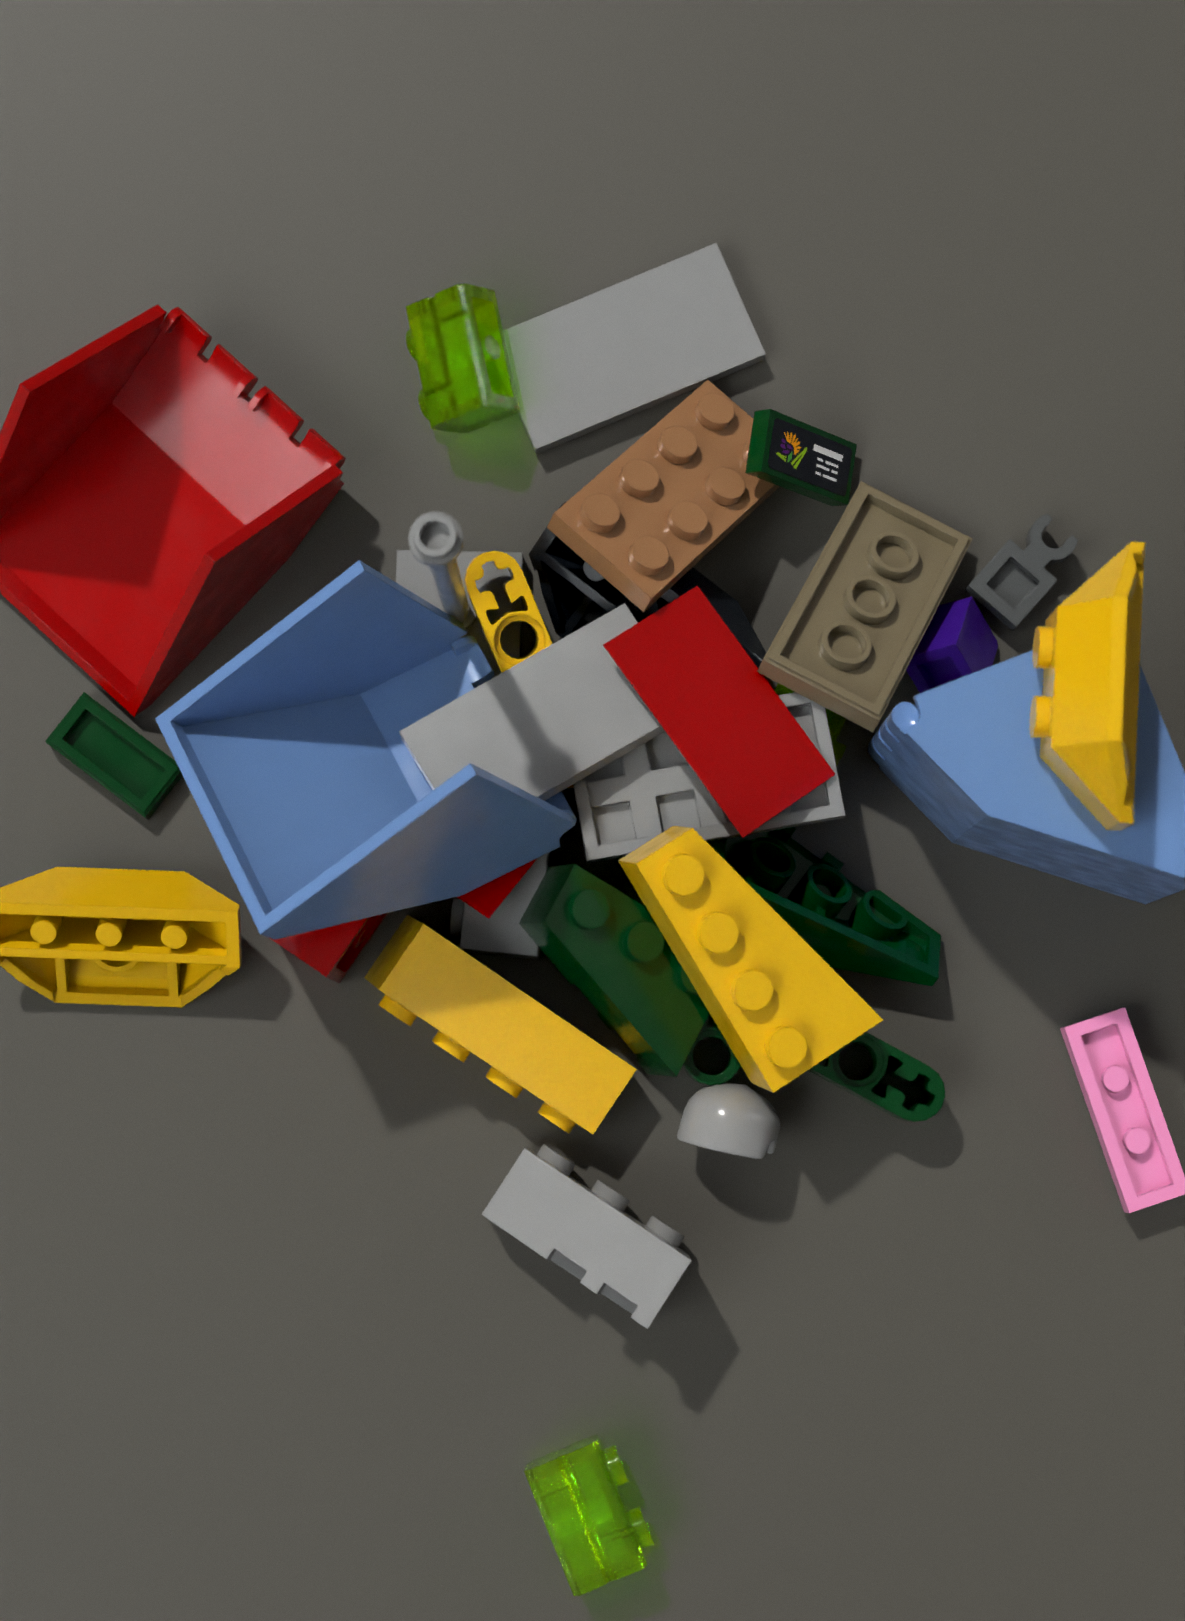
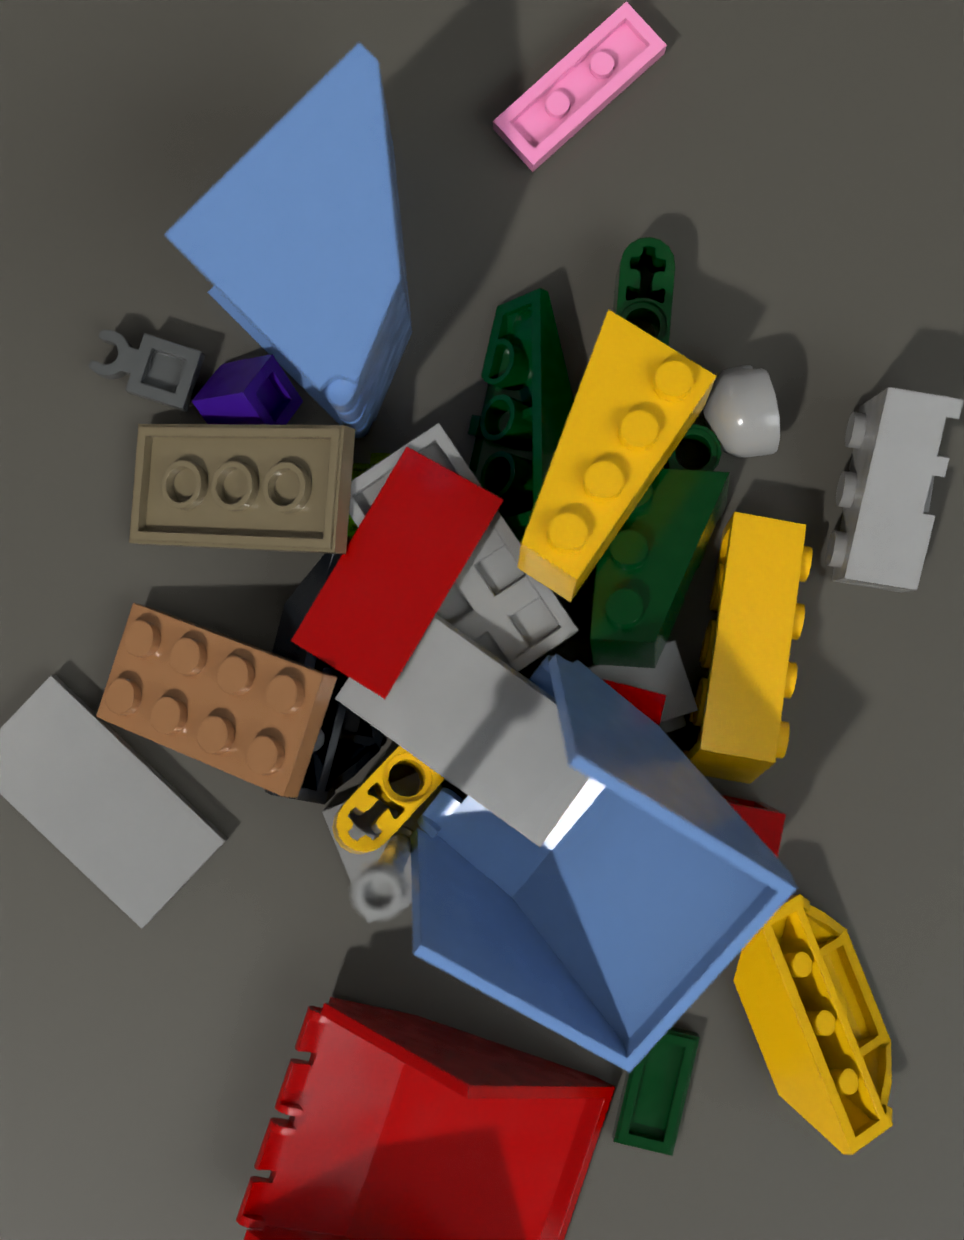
camera: 115 degrees left, 5 degrees up
clear neon green brick [406,283,520,434] -> none
tile [745,409,857,506] -> none
yellow wedge [1029,542,1145,831] -> none

